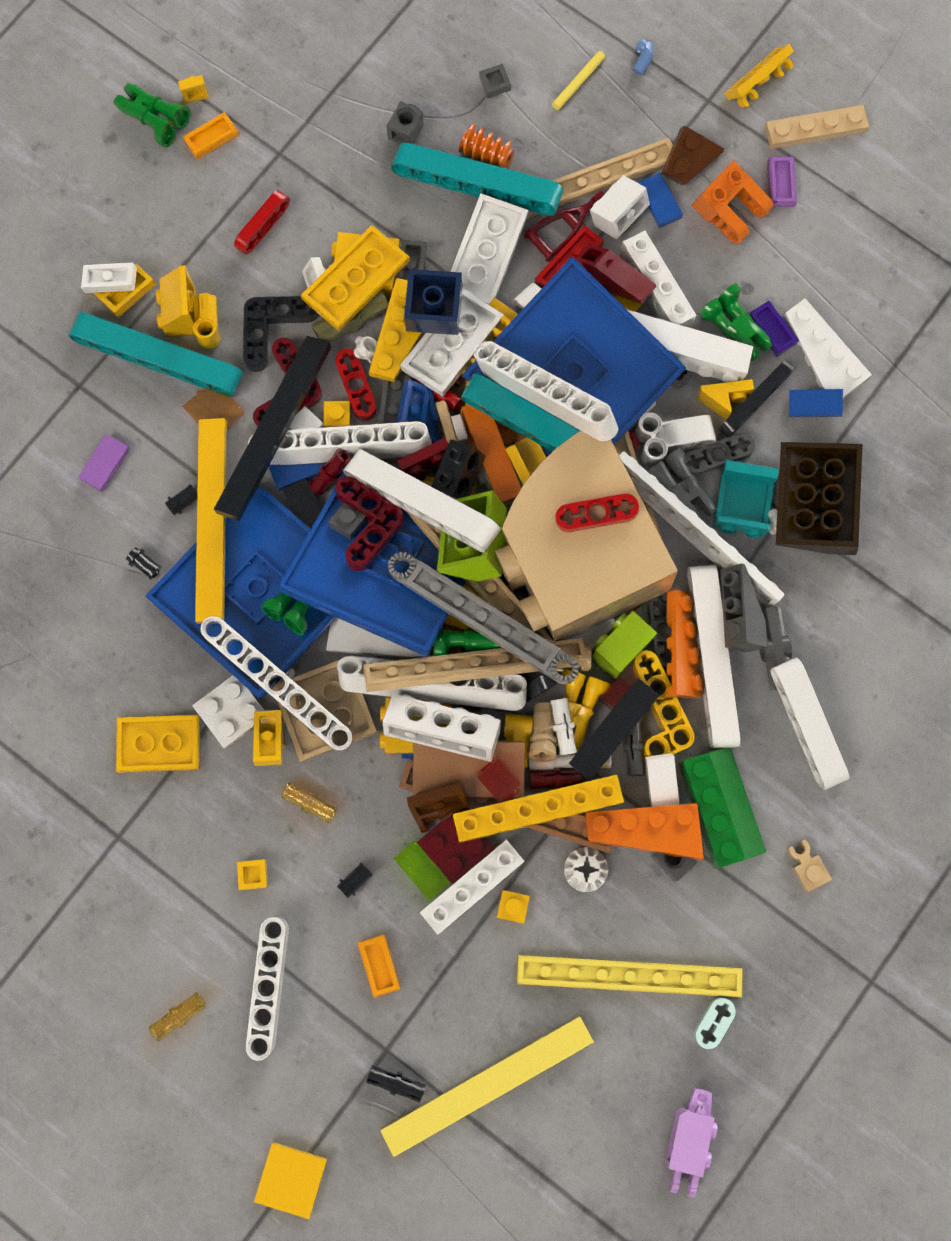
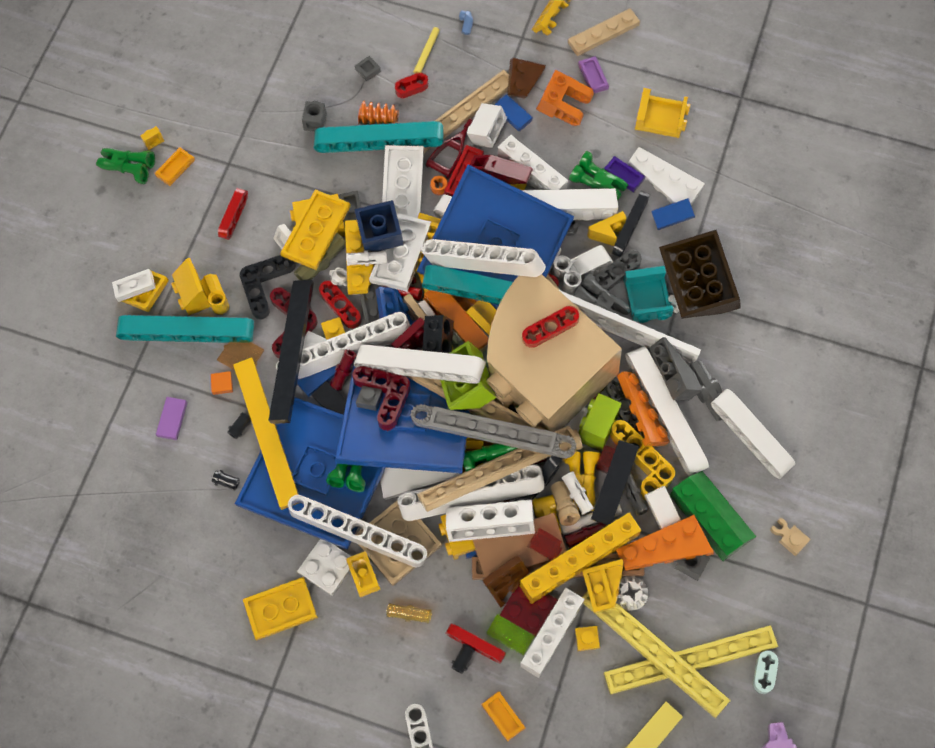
camera: 15 degrees left, 10 degrees down
yellow plate [237,859,268,890] -> none
none -> orange tile [210,371,233,395]
none -> white pin [346,250,387,266]
none -> red beam [394,73,429,98]
none -> orange bush [430,176,447,195]
none -> red beam [445,623,506,664]
none -> yellow wing [582,559,624,613]
none -> light yellow tile [582,591,730,719]
none -> yellow panel [635,88,690,138]

